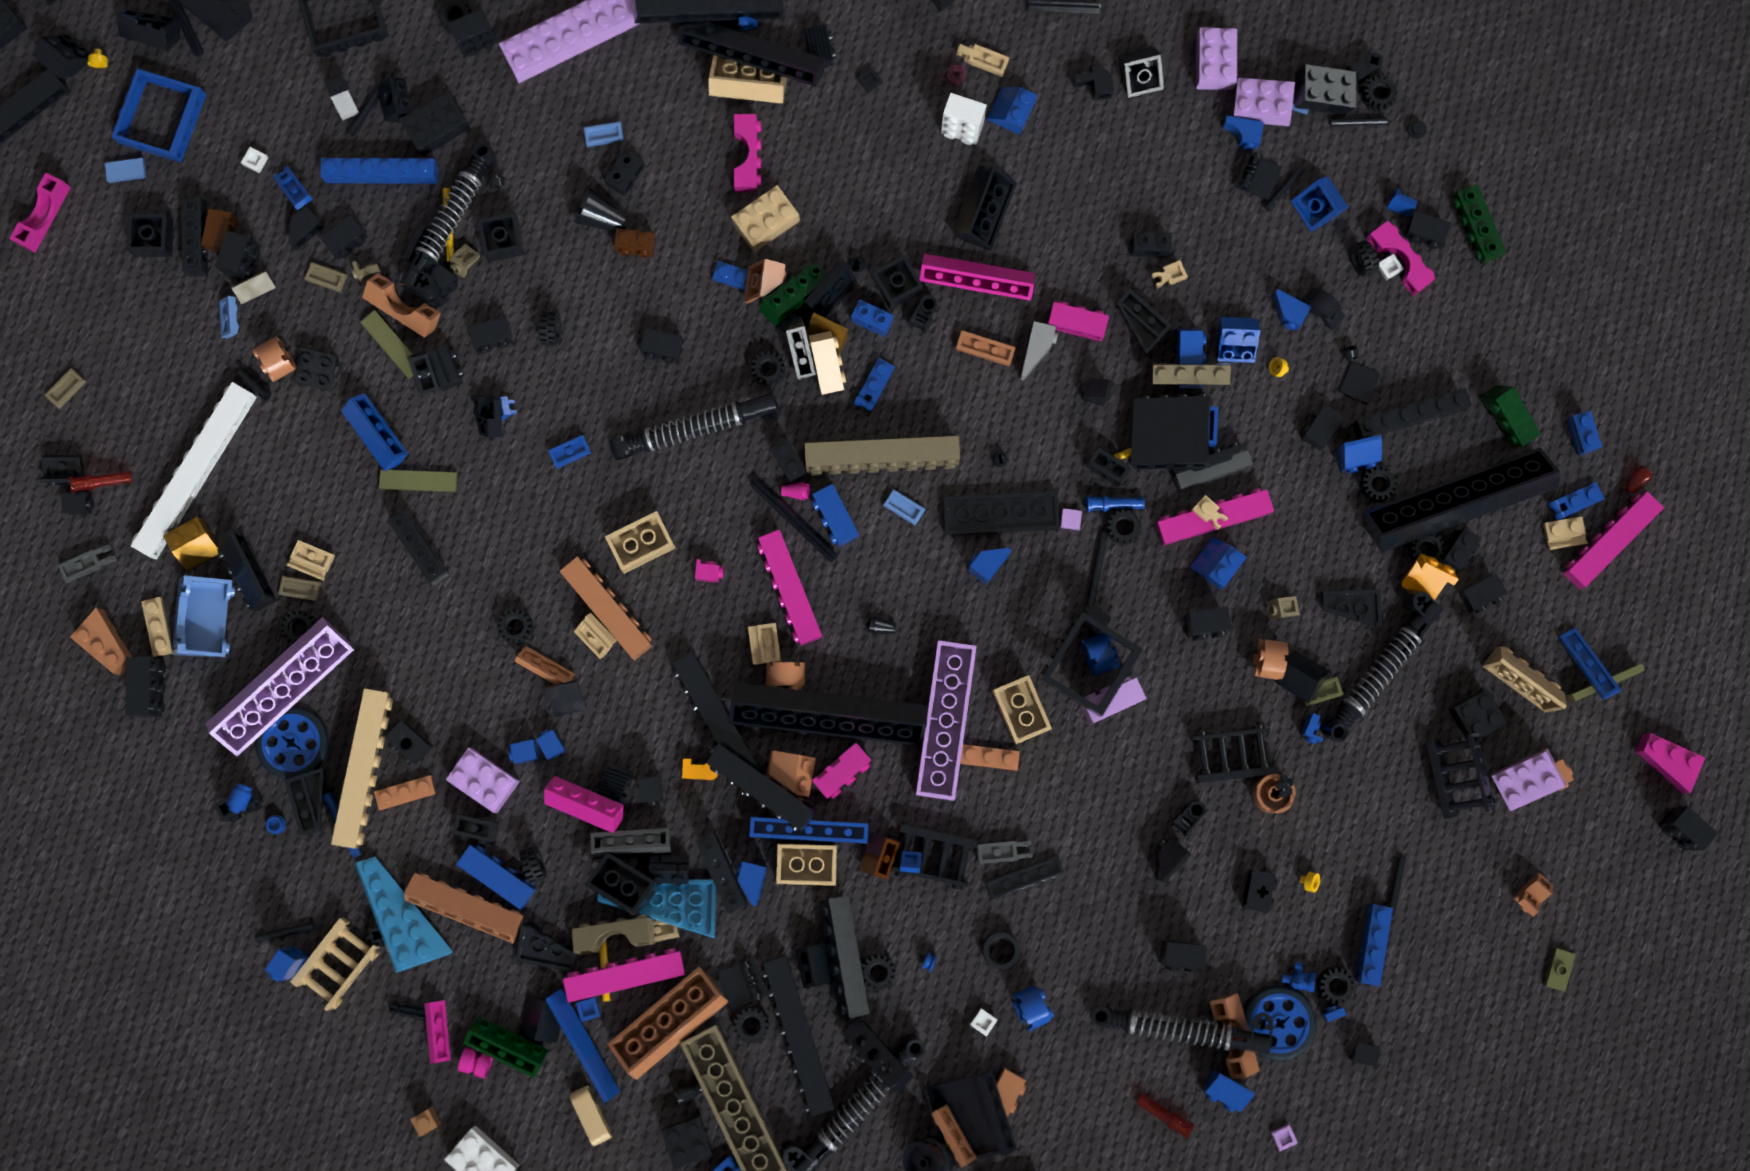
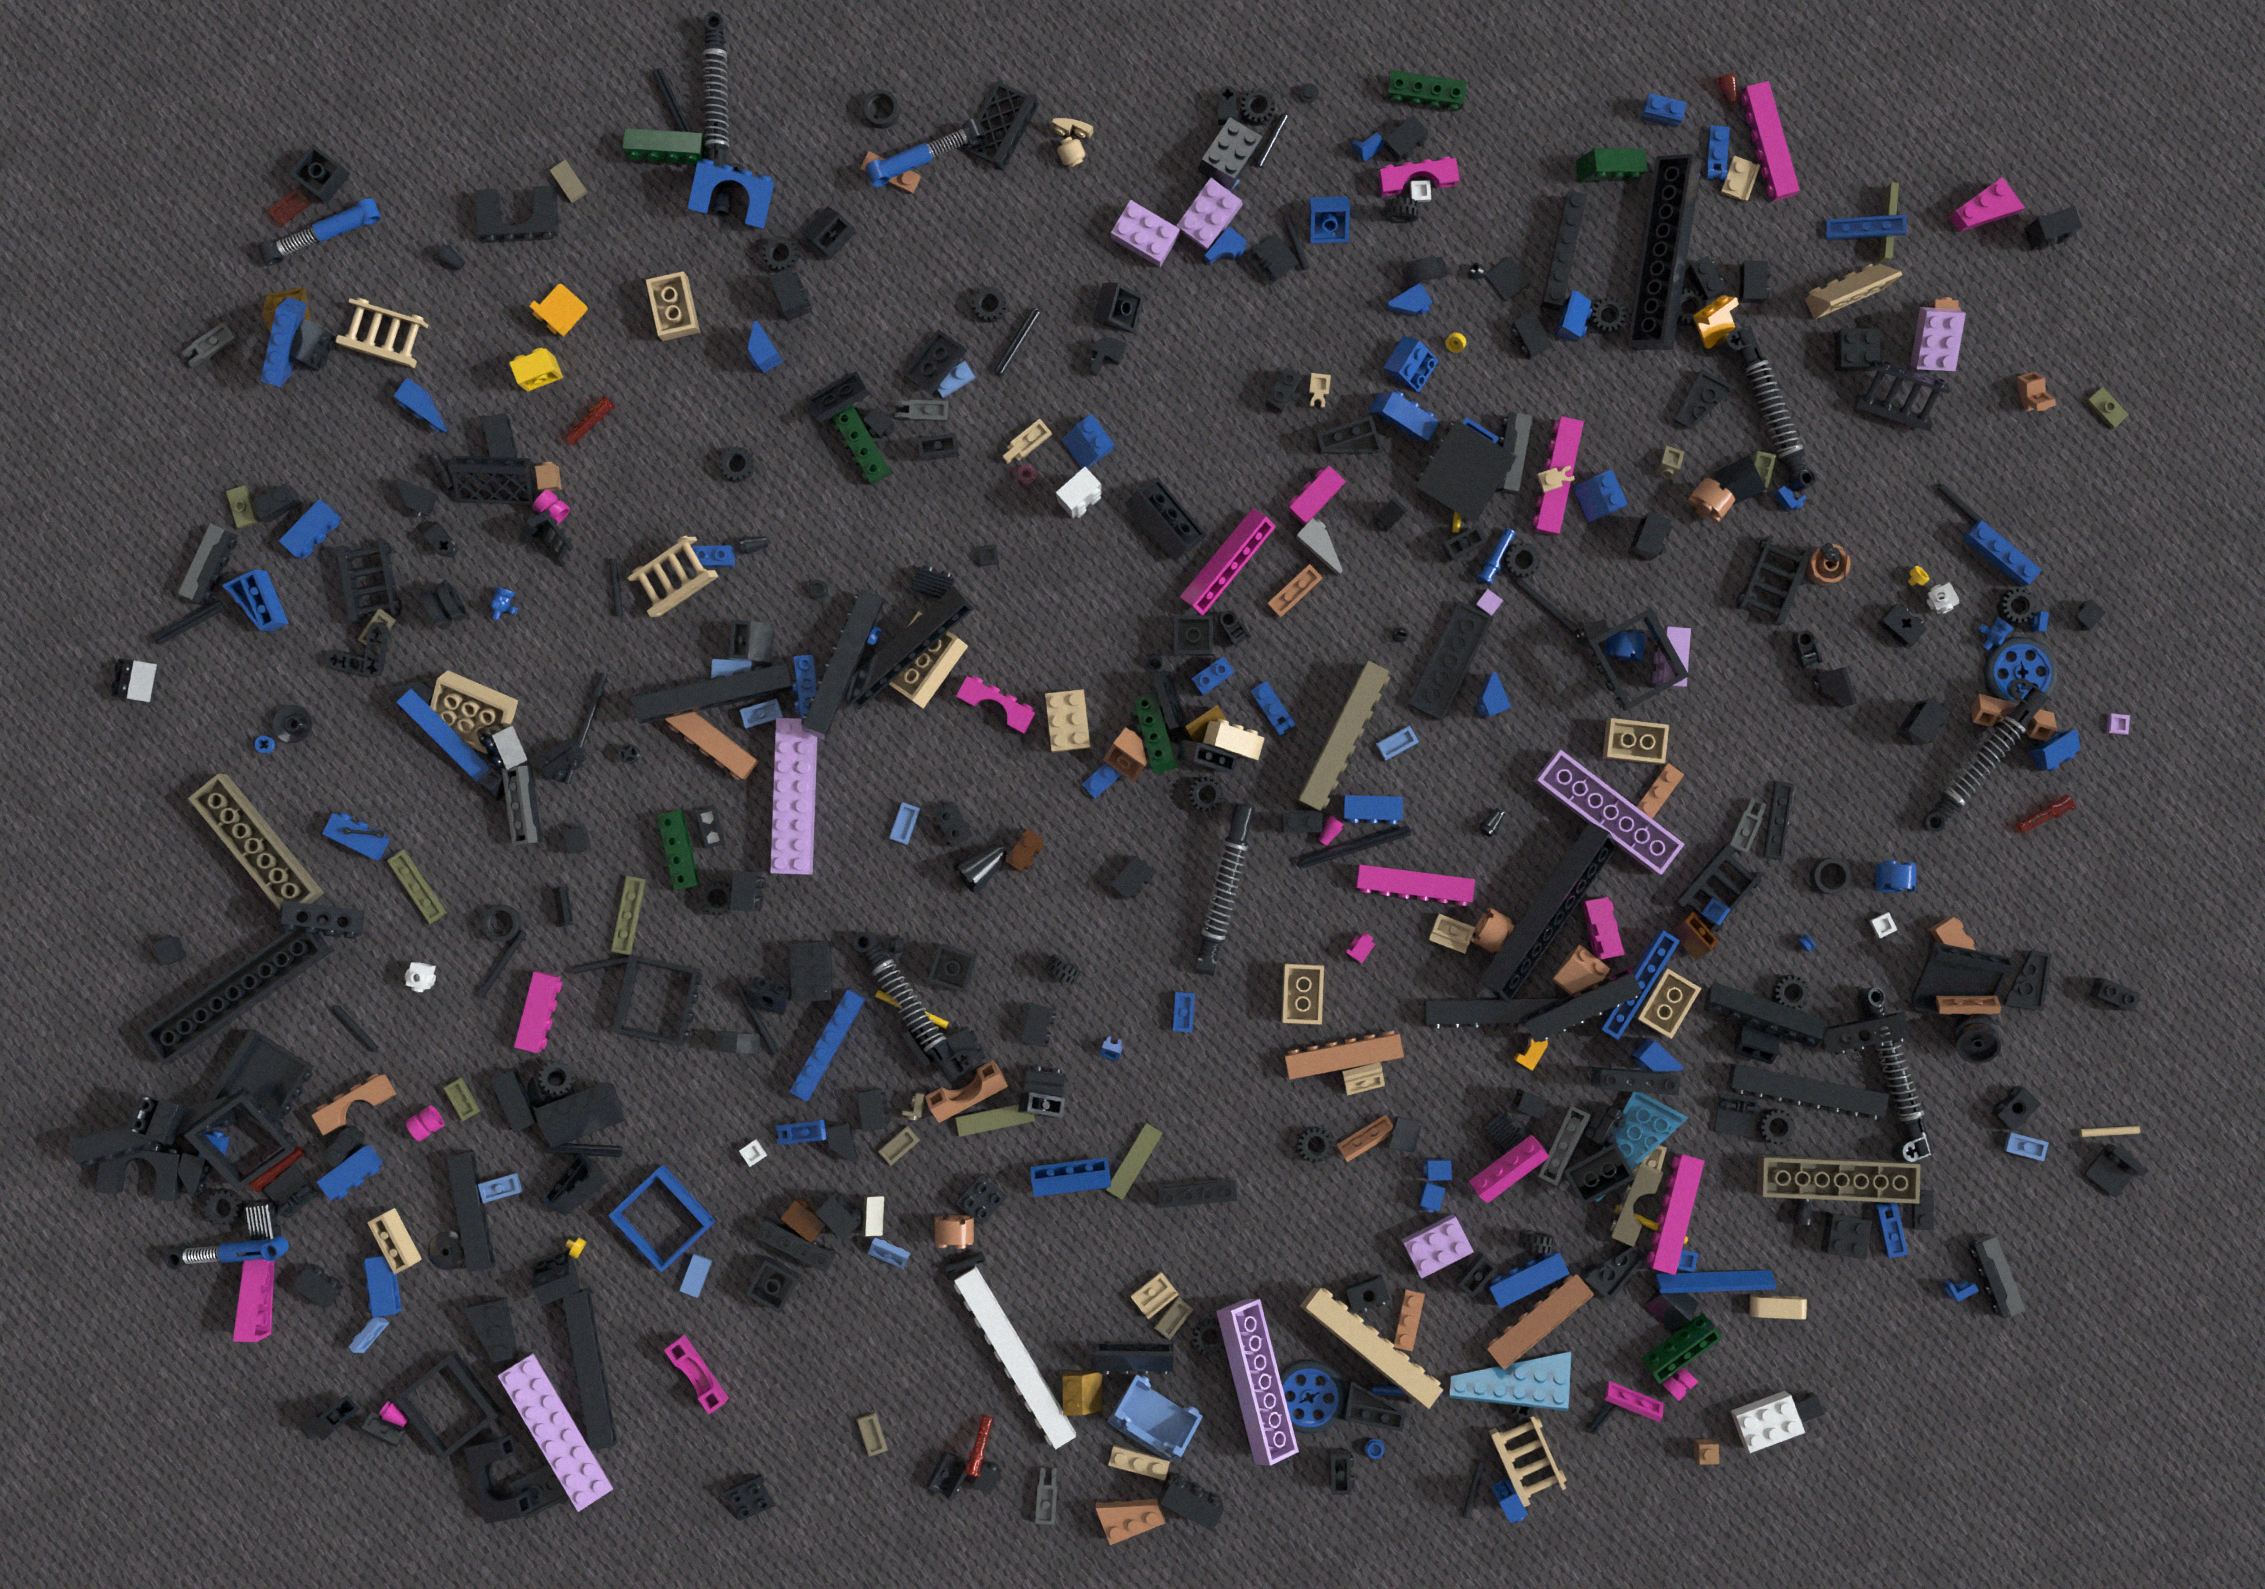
camera: 60 degrees left, 5 degrees up
blue brick [226,783,252,814] -> none
dark tan bracket [449,244,480,278] -> none
black slope [471,395,502,438] -> none
nougat brick [607,967,729,1080] -> none
dark tan arch [1152,363,1231,385] -> none
none -> white brick [1926,582,1959,614]

